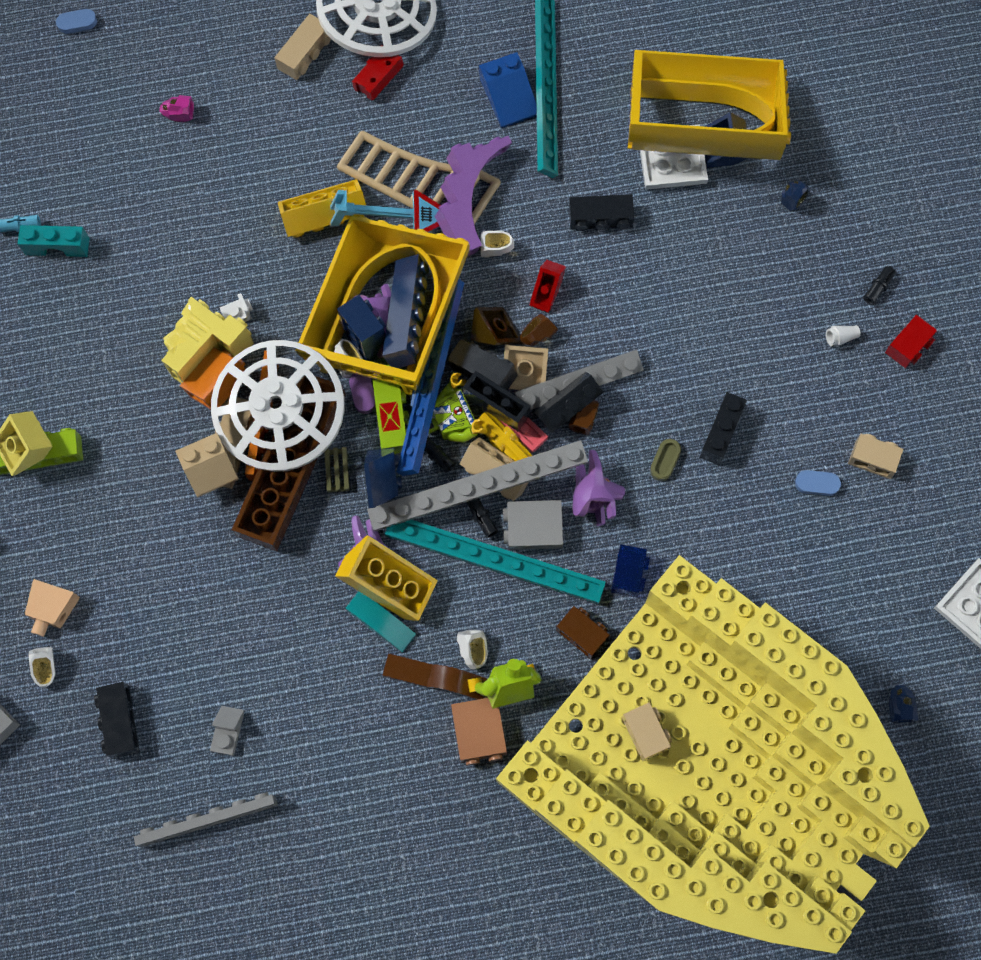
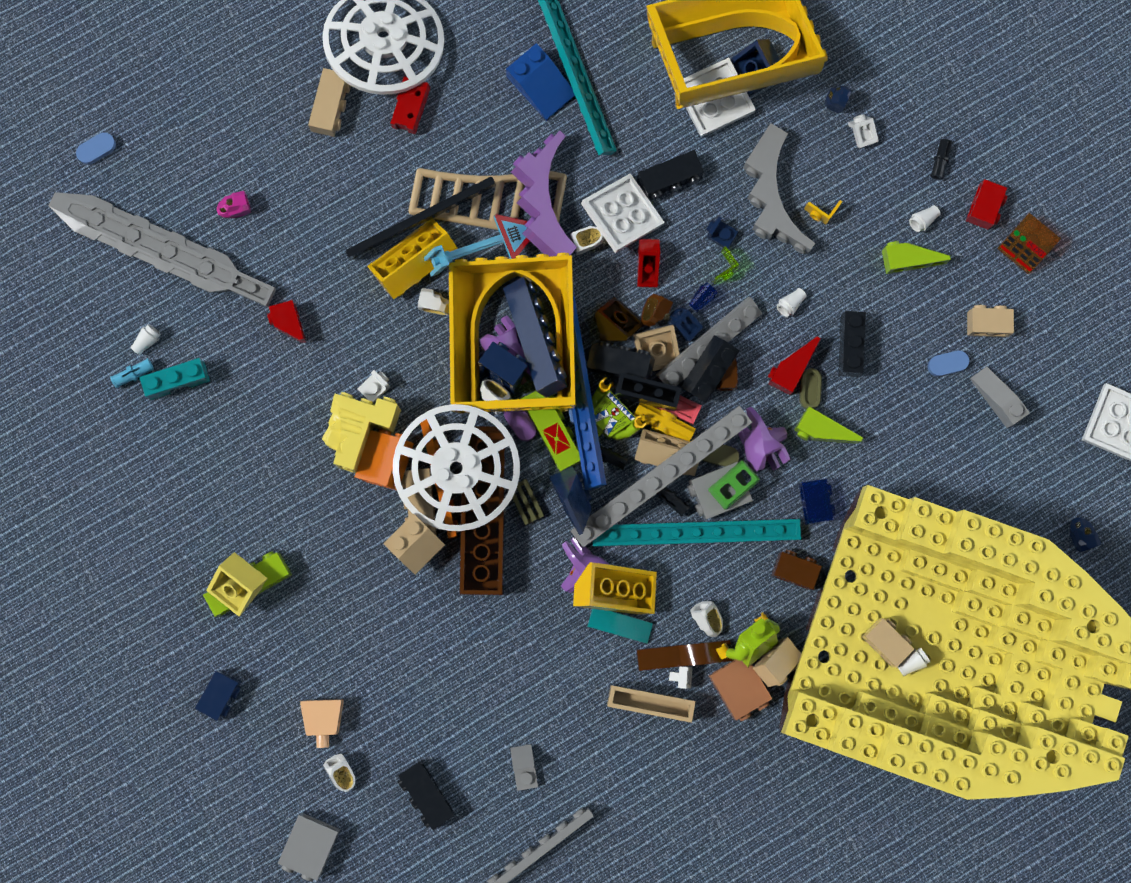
camera: 30 degrees left, 10 degrees up
none -> light grey plate [48,192,276,308]
none -> white cone [131,324,161,355]
none -> red slope [267,300,307,344]
none -> black tile [345,177,496,260]
none -> white rock [418,288,449,315]
none -> white plate [581,173,665,253]
none -> tan brick [607,685,696,723]
none -> dark blue bracket [667,308,703,342]
none -> white tile [669,666,692,689]
none -> clear blue cone [689,282,718,312]
none -> olive tile [702,445,739,467]
none -> dark blue bracket [706,216,738,250]
none -> bright green piece [708,460,760,510]
none -> clear neon green bracket [713,246,739,284]
none -> light grey arch [743,123,815,254]
none -> tan brick [753,637,801,687]
none -> red slope [768,336,821,395]
none -> white cone [777,288,807,317]
none -> lime slope [794,407,863,444]
none -> yellow bracket [804,200,843,224]
none -> white bracket [848,114,879,148]
none -> lime slope [882,241,951,274]
none -> white cone [898,647,930,676]
none -> light grey slope [970,367,1030,428]
none -> clear orange slope [997,213,1061,274]

